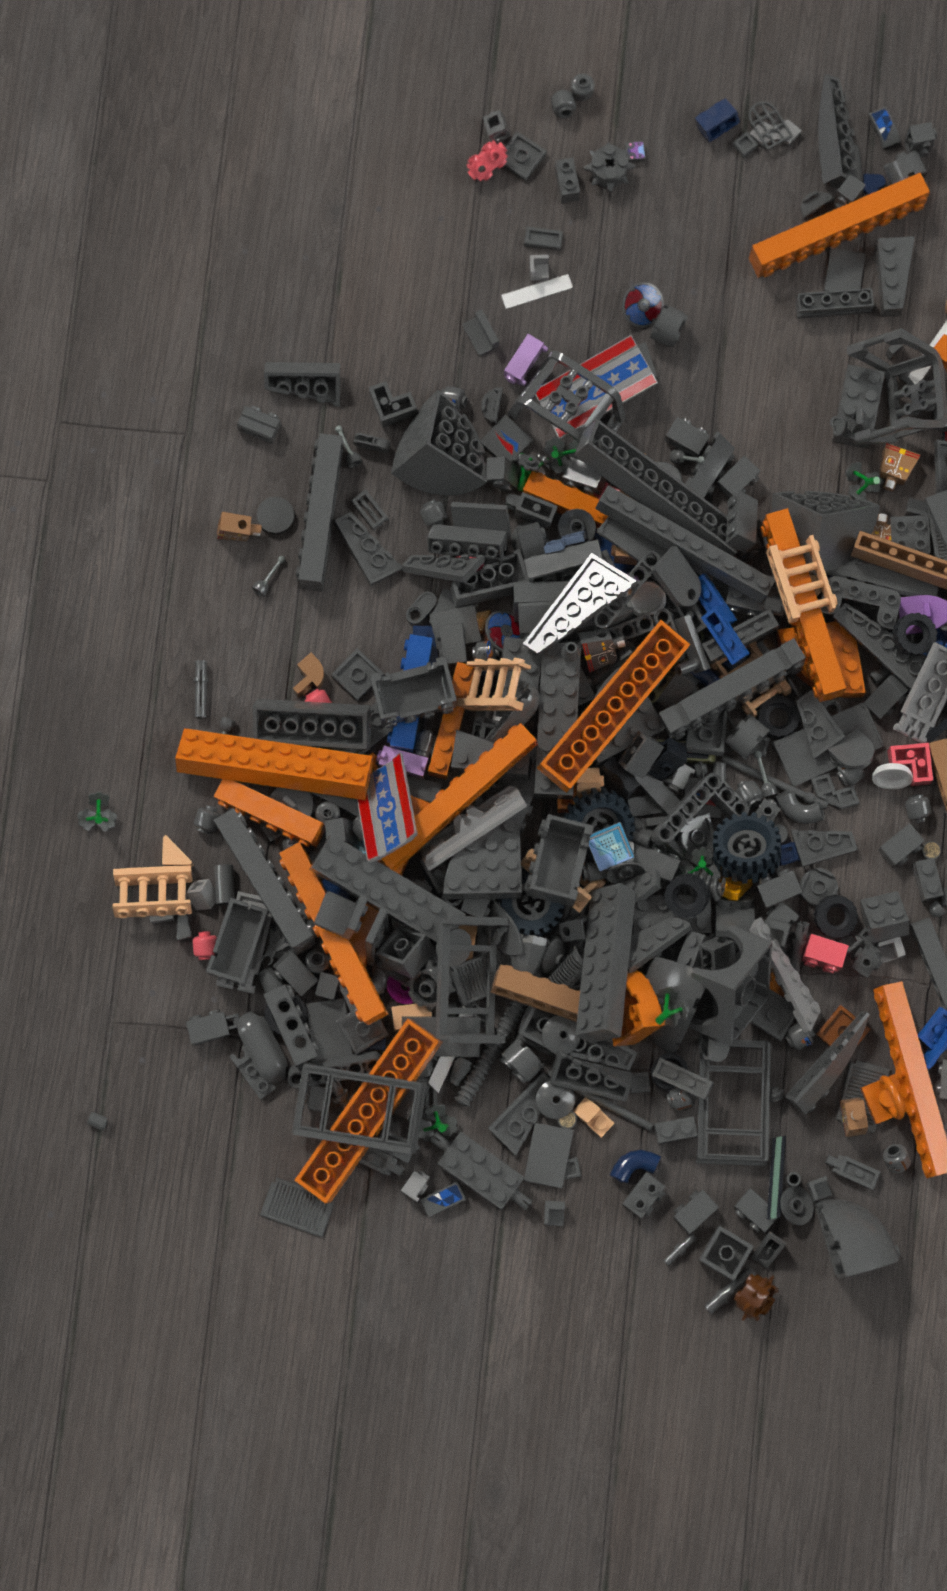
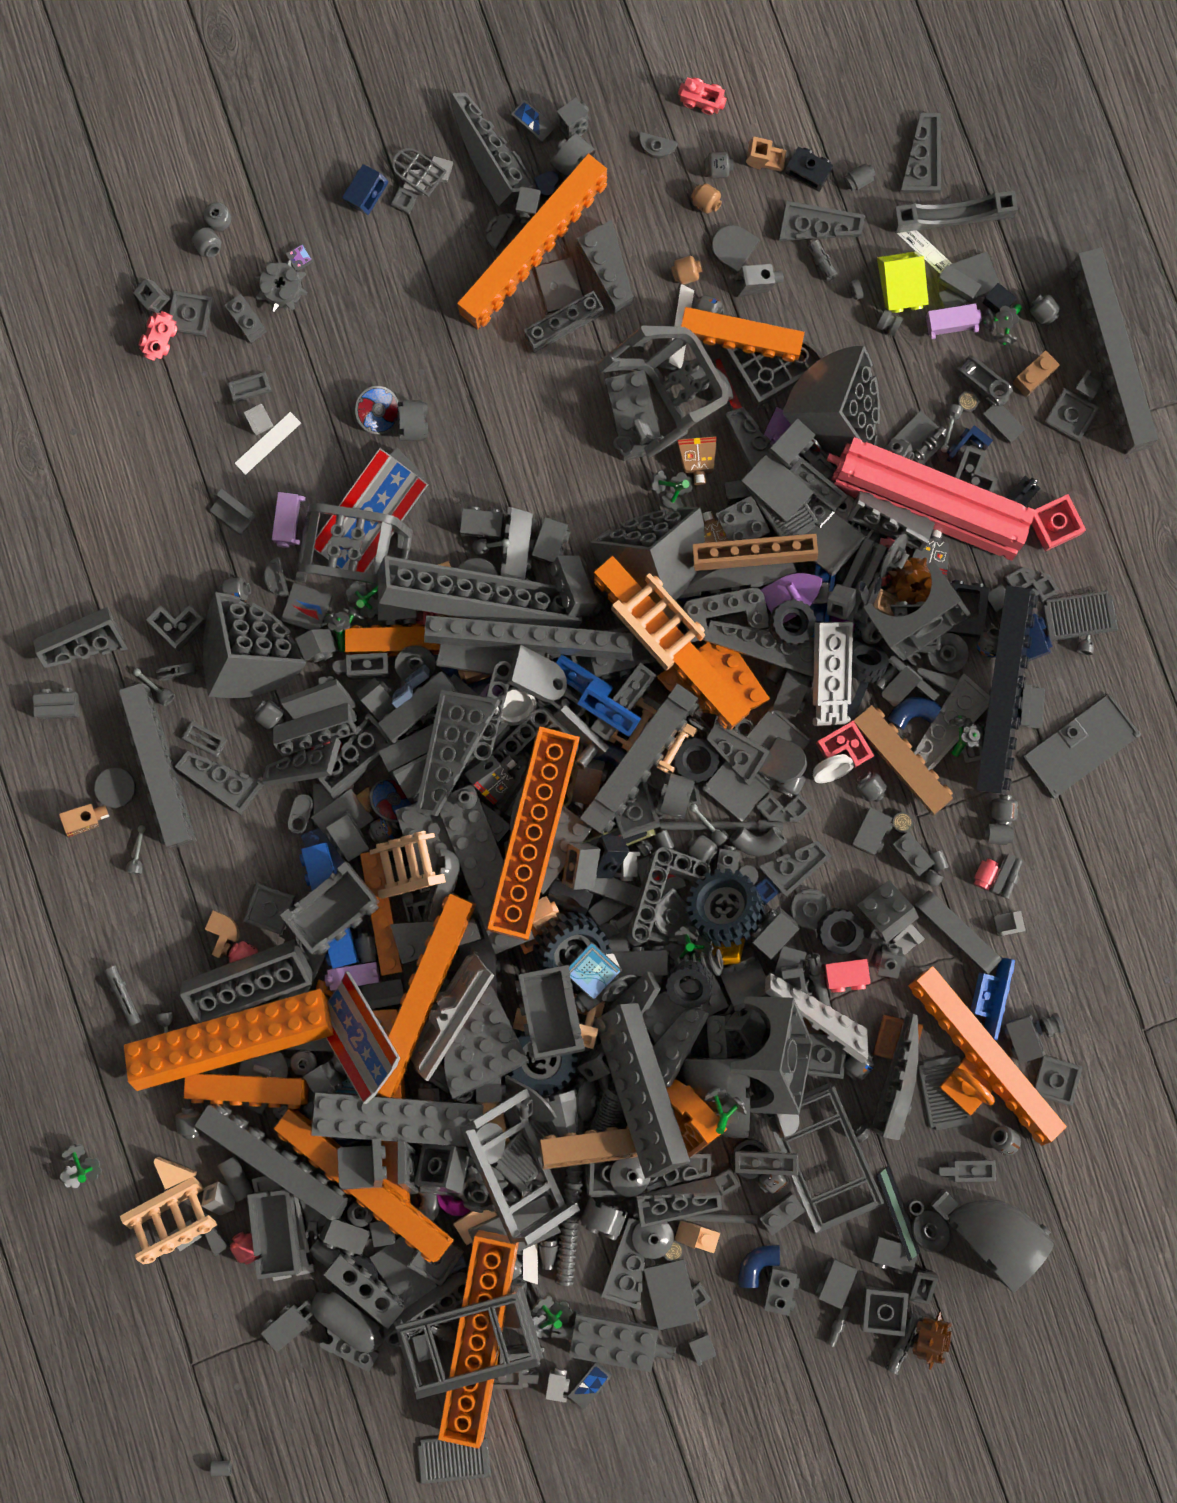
camera: 20 degrees left, 5 degrees up
medium nougat torso [840,1097,868,1137] -> none

